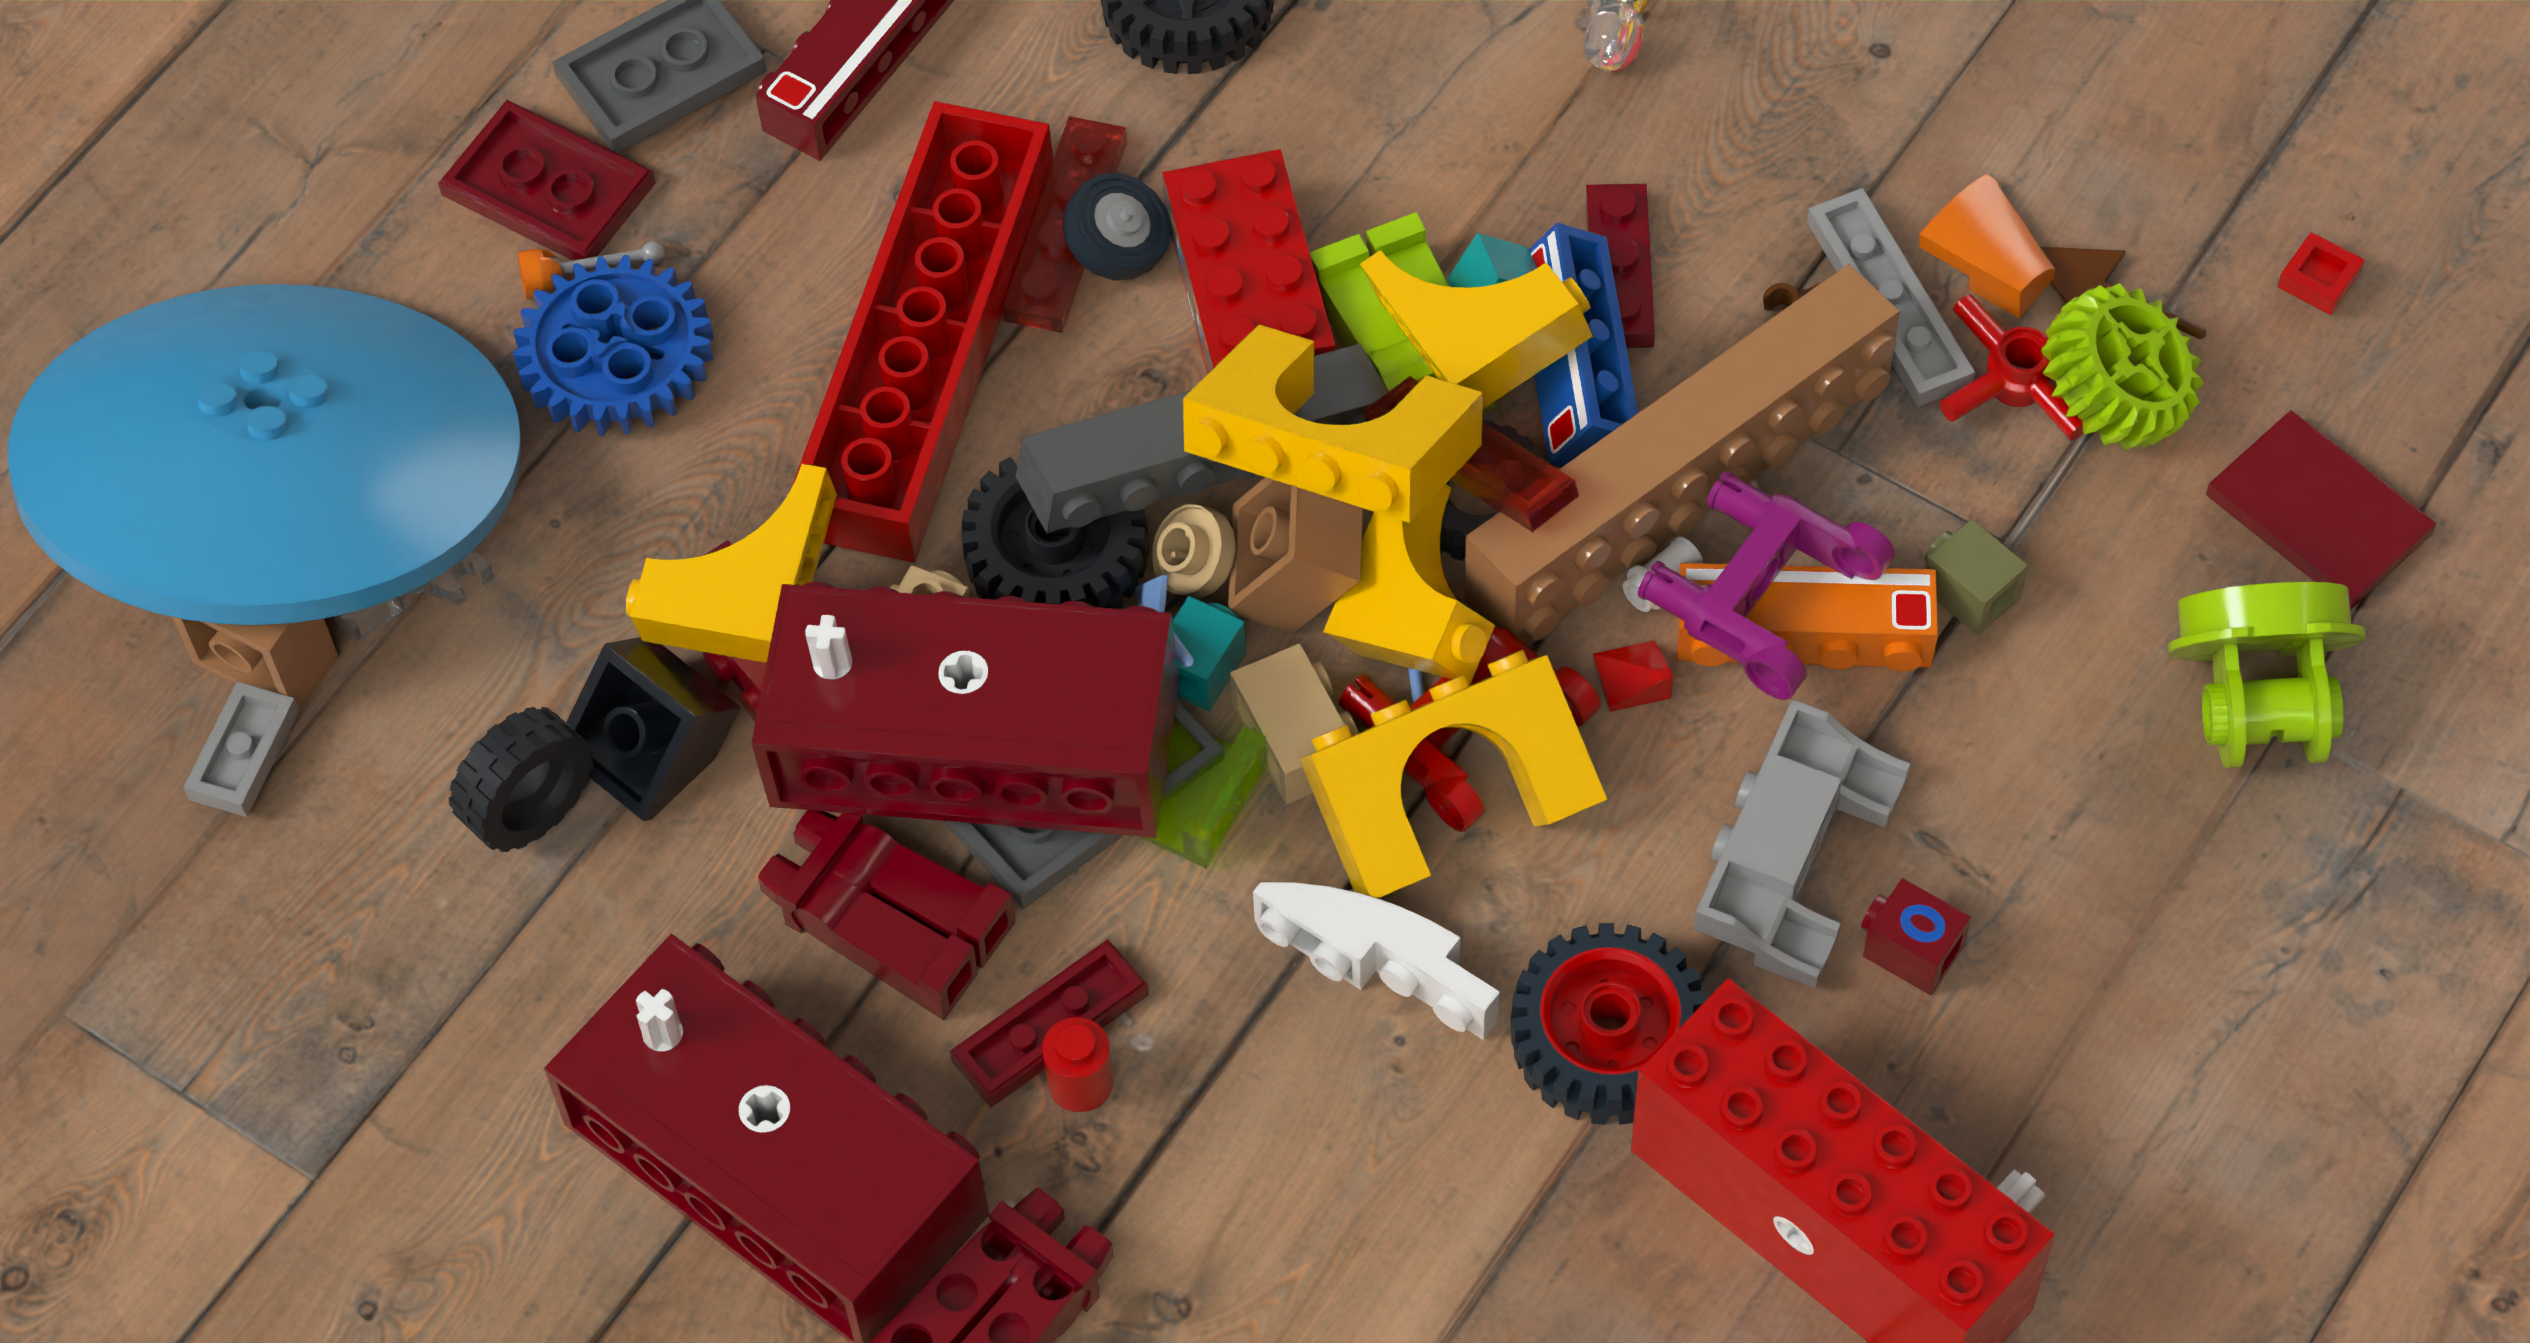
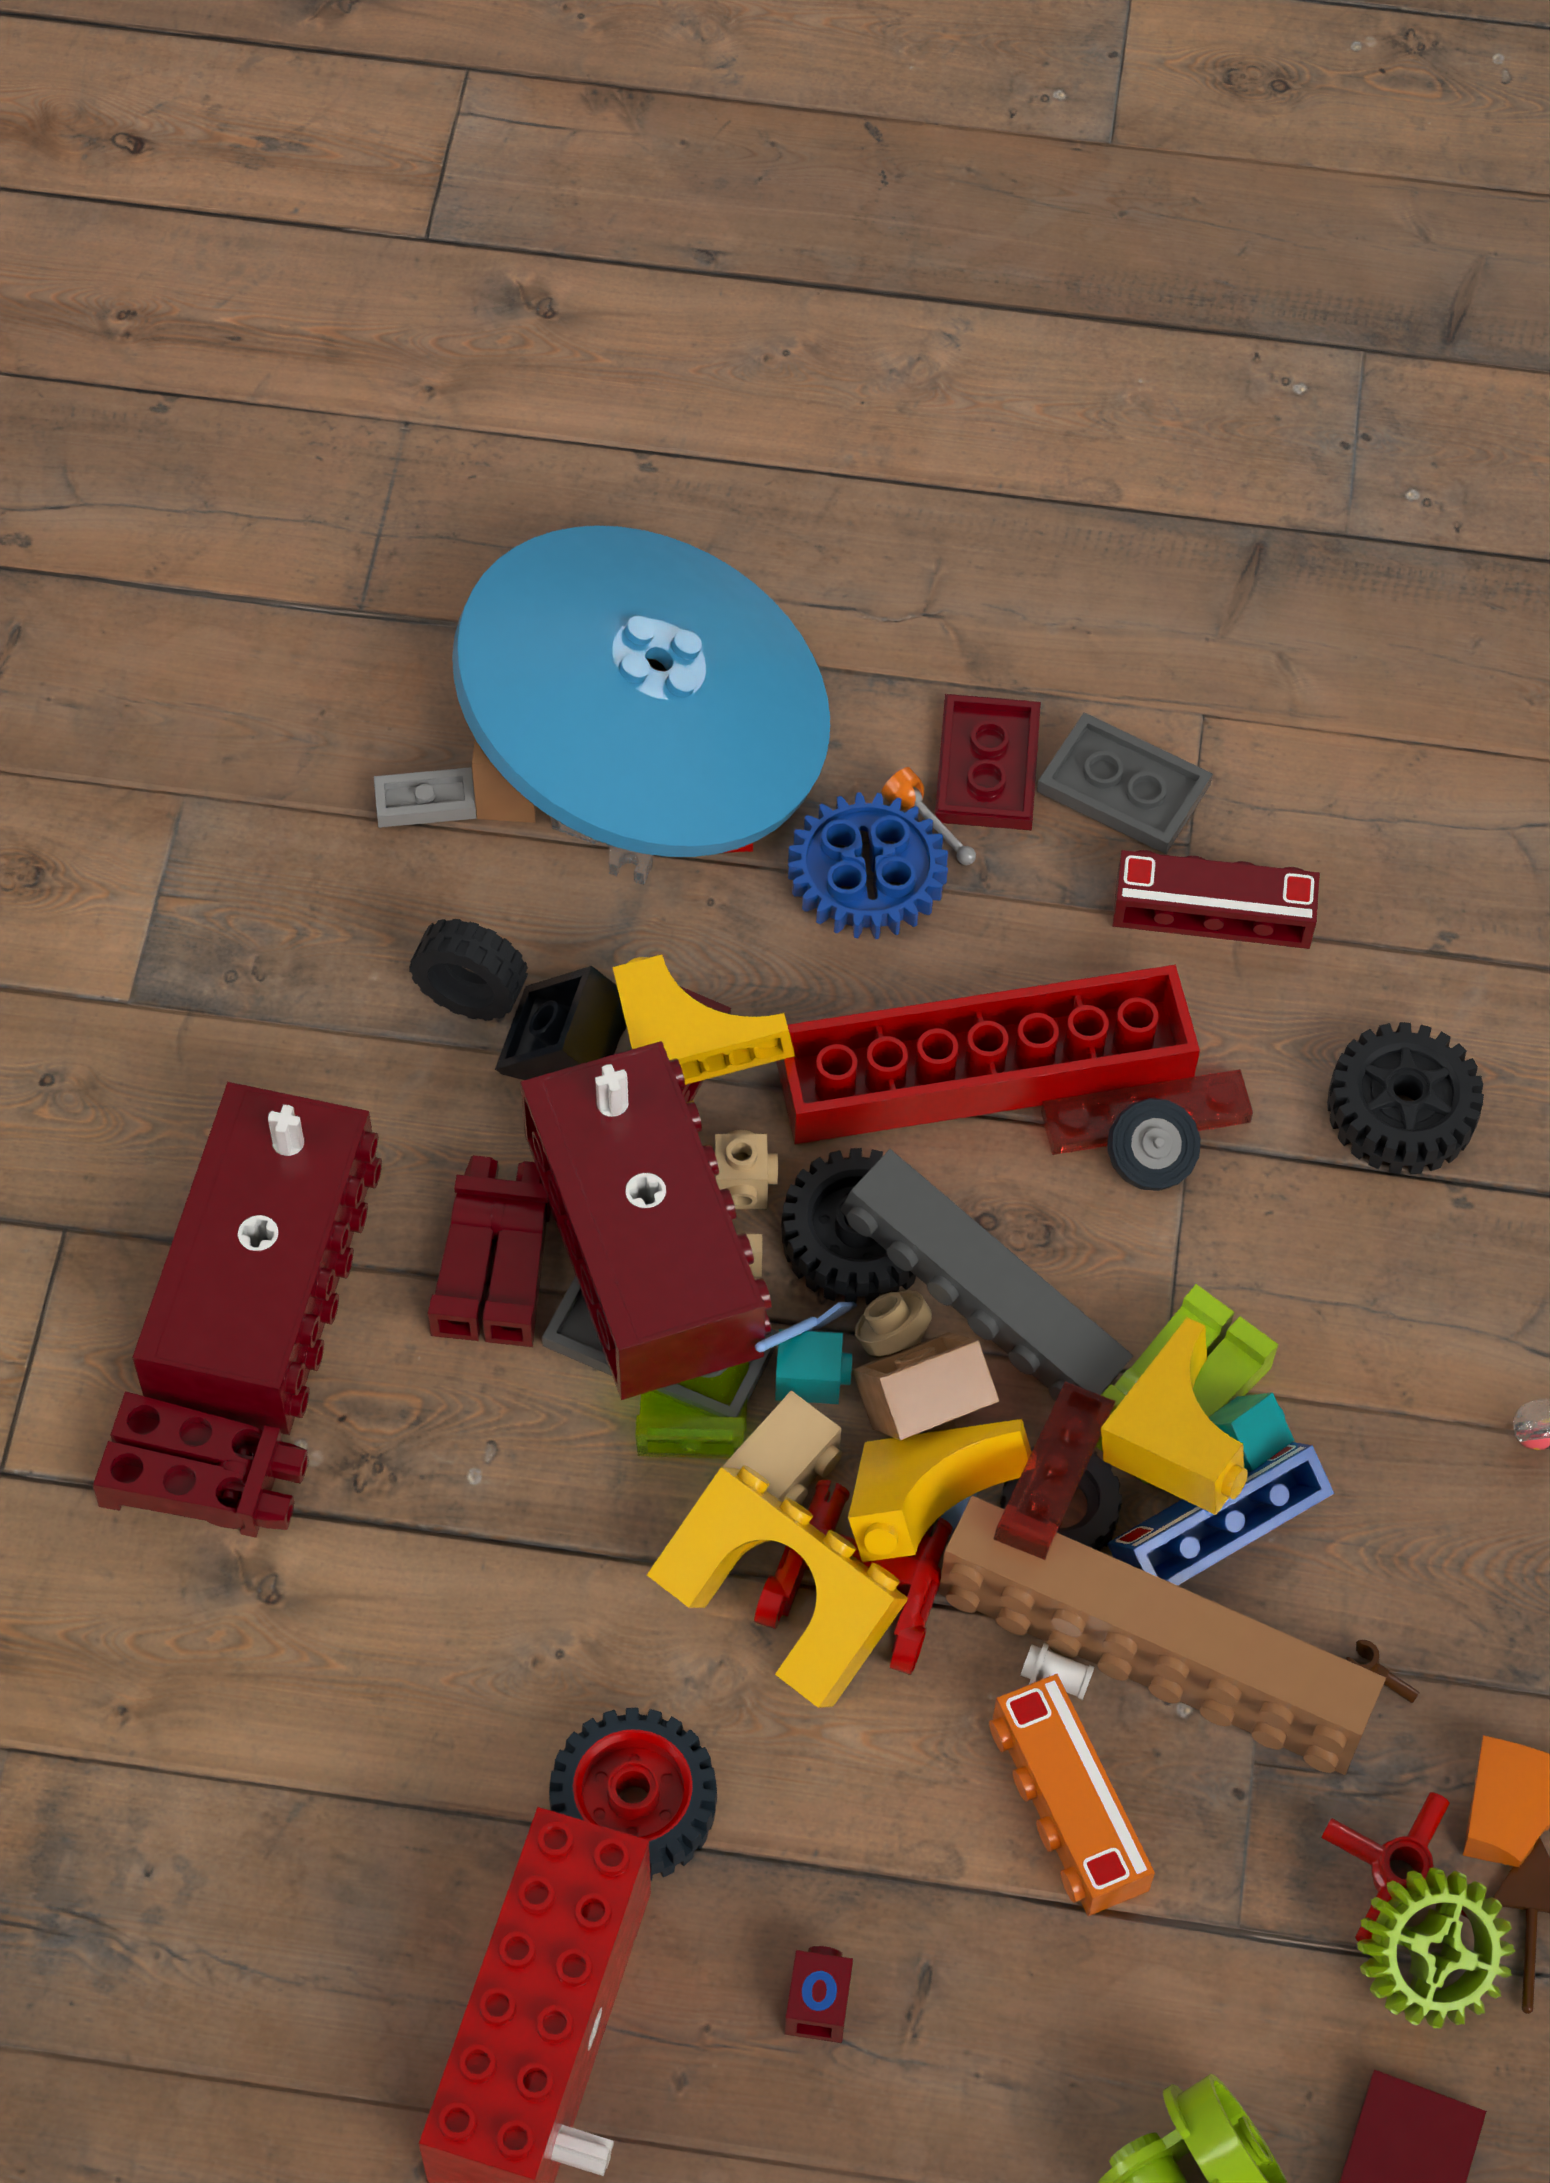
camera: 60 degrees right, 0 degrees up
dark red tile [949,939,1149,1108] -> none
red brick [1042,1017,1114,1112] -> none
red brick [1162,149,1335,374] -> none
yellow arch [1183,325,1483,523] -> none
white slope [1253,882,1500,1040] -> none
dark red plate [1586,184,1655,348] -> none
red slope [1593,640,1673,712] -> none
magenta connector [1637,470,1895,700] -> none
light grey bracket [1693,699,1911,989] -> none
light grey plate [1807,188,1975,407] -> none
olive brick [1924,519,2028,636] -> none

